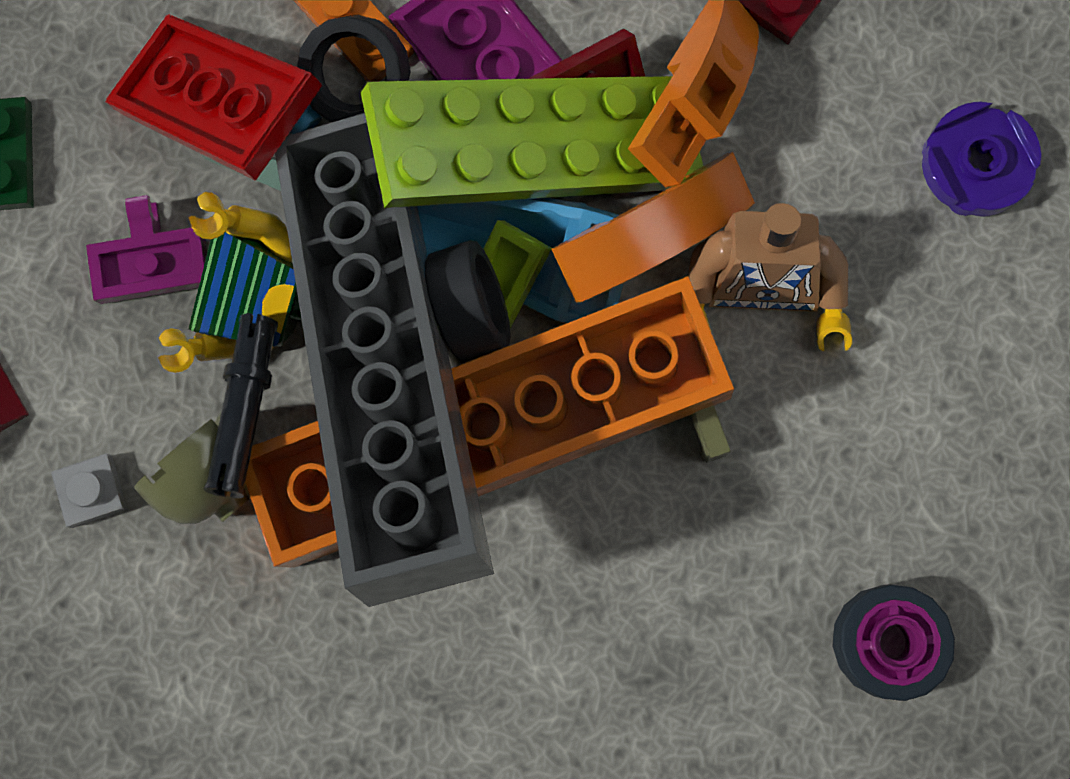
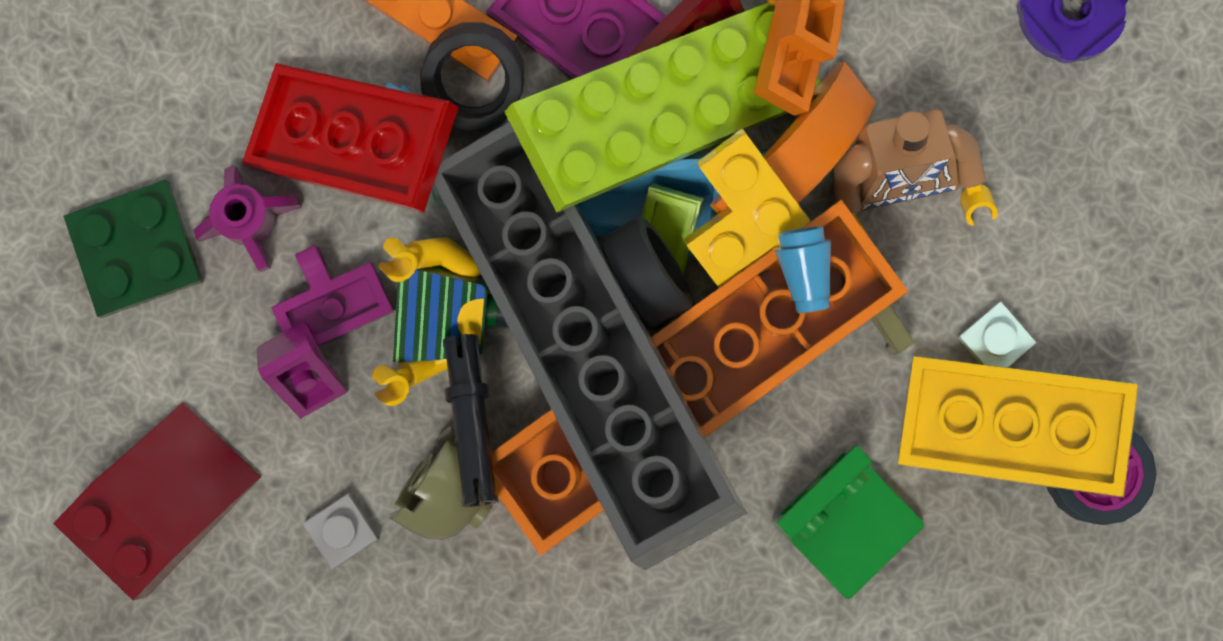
camera: 20 degrees left, 5 degrees up
none -> magenta brick [193,165,302,272]
none -> magenta slope [257,322,348,419]
none -> yellow plate [684,128,810,288]
none -> green bracket [771,445,924,599]
none -> dark azure cone [774,226,831,313]
none -> yellow plate [898,356,1139,498]
none -> light aqua plate [957,302,1036,368]

